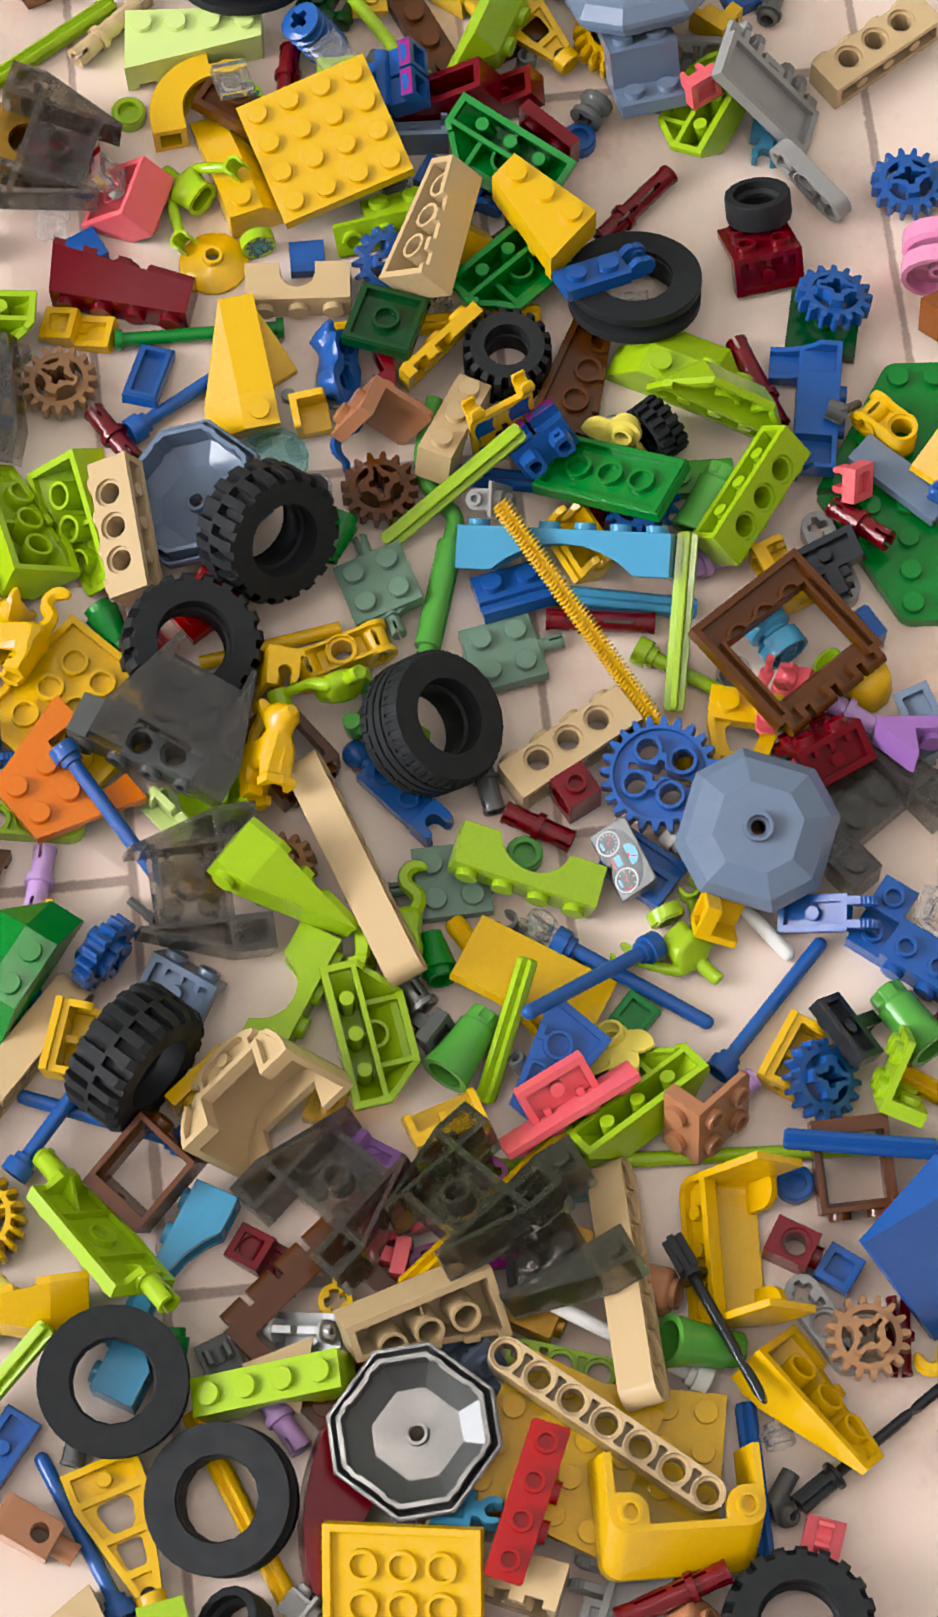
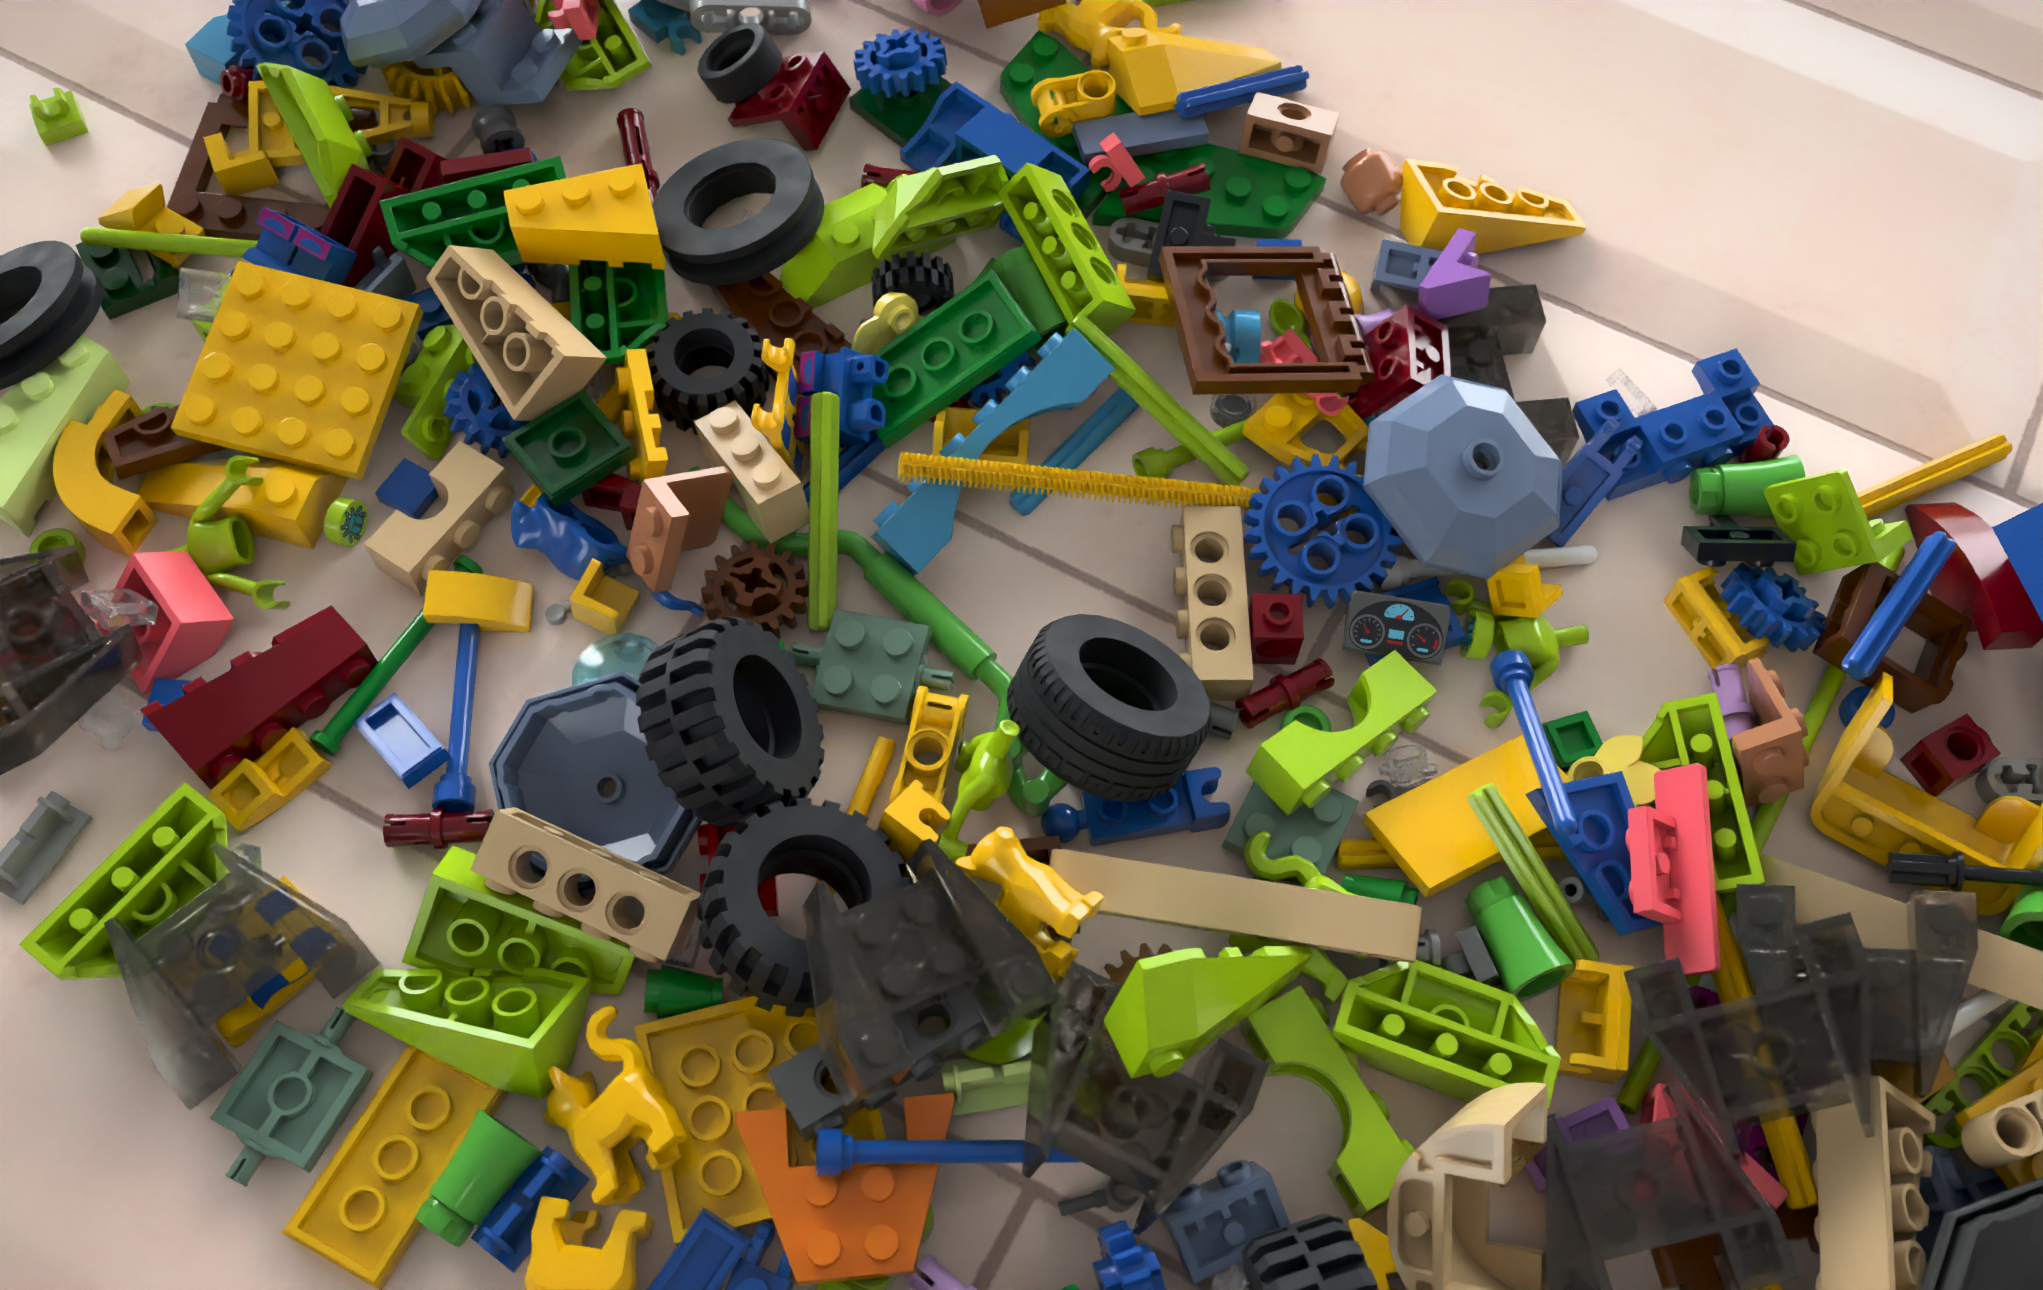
camera: 60 degrees left, 5 degrees down
medium nougat gear [20,345,99,421] -> none
yellow dish [179,233,249,295] -> none
yellow wedge [204,293,281,439] -> none
clear plate [210,59,254,101] -> none
dark red pin [274,41,302,90] -> none
blue piece [281,2,348,65] -> none
sand green plate [458,613,565,694] -> none
light grey hinge [466,481,517,520] -> none
blue plate [470,561,555,625] -> none
dark red pin [545,605,656,635] -> none
blue piece [548,925,714,1030] -> none
blue hinge [552,241,656,302] -> none
blue piece [707,937,827,1083] -> none
blue plate [812,1241,866,1297] -> none
dark grey hand [823,398,862,425] -> none

